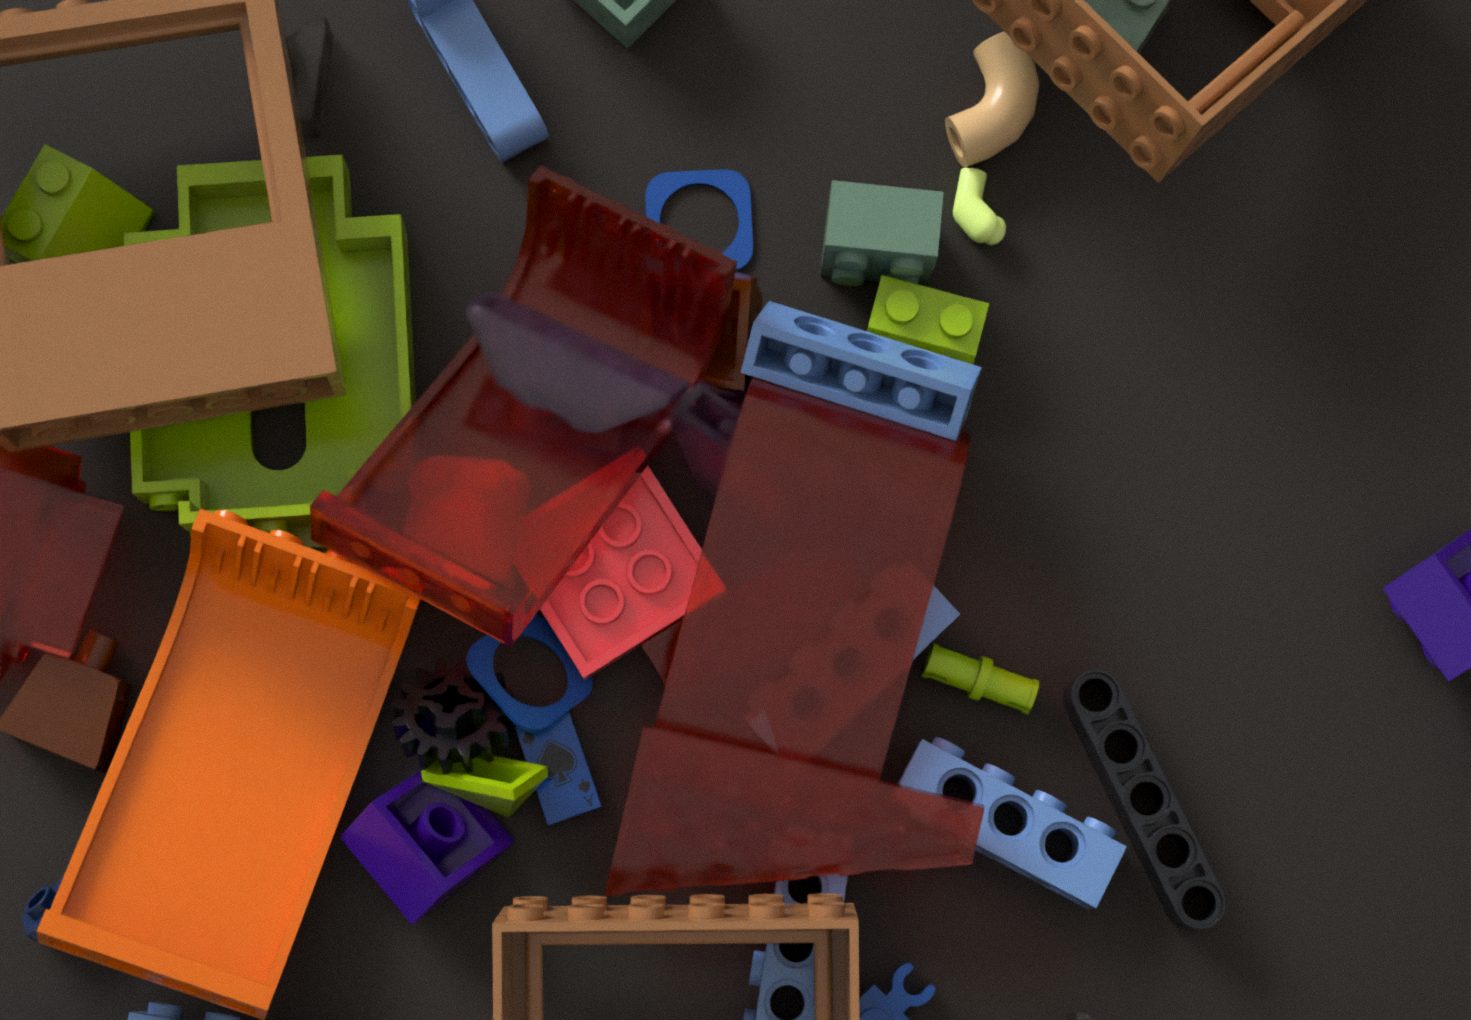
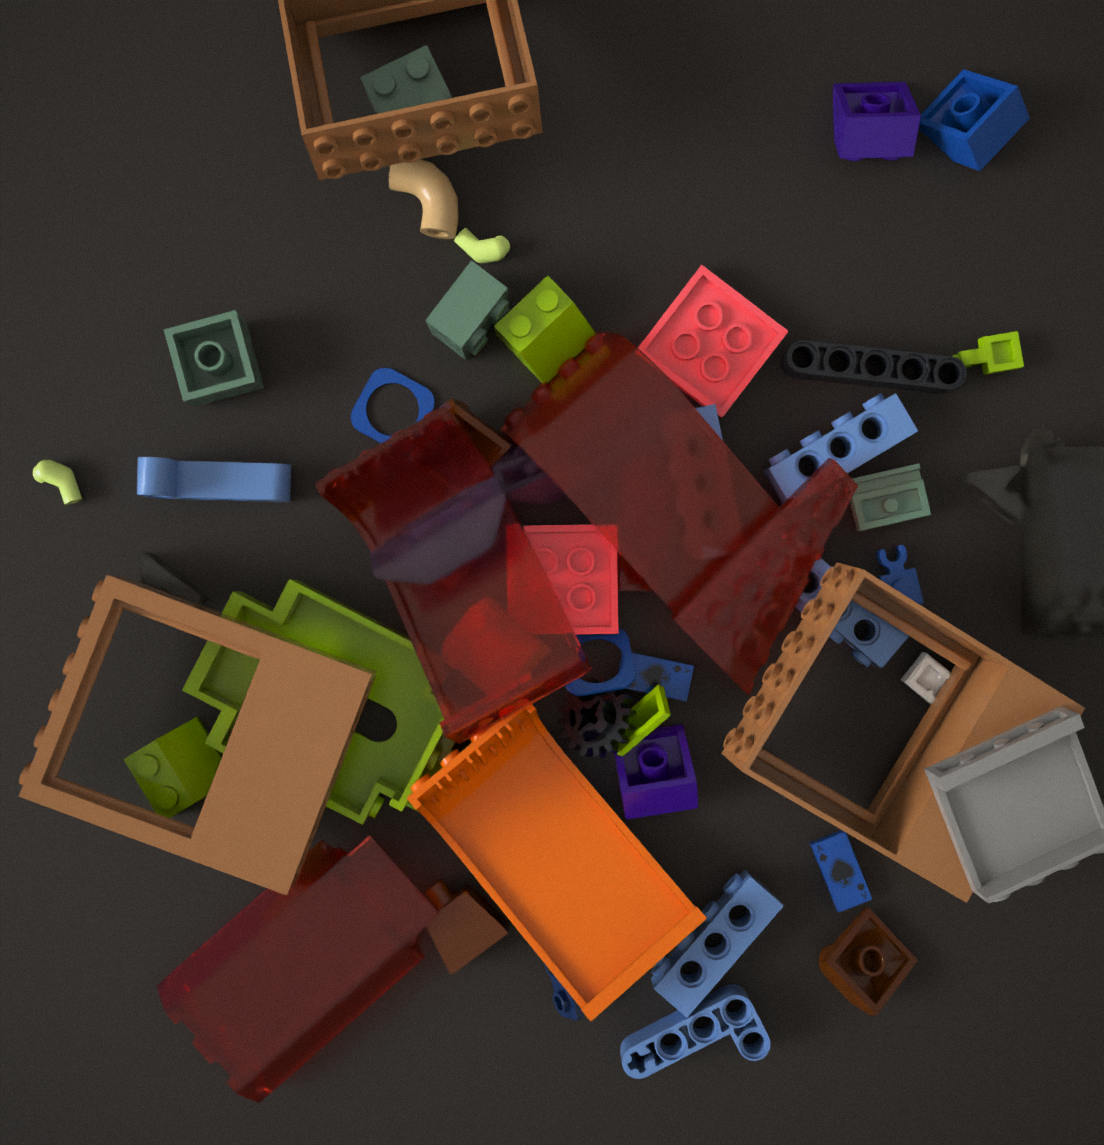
camera: 55 degrees left, 10 degrees up
medium blue brick [741,301,982,441] -> none
lime pin [921,643,1039,714] -> none
none -> coral plate [634,265,788,420]
none -> sand green plate [845,463,931,532]
none -> lime plate [952,331,1024,375]

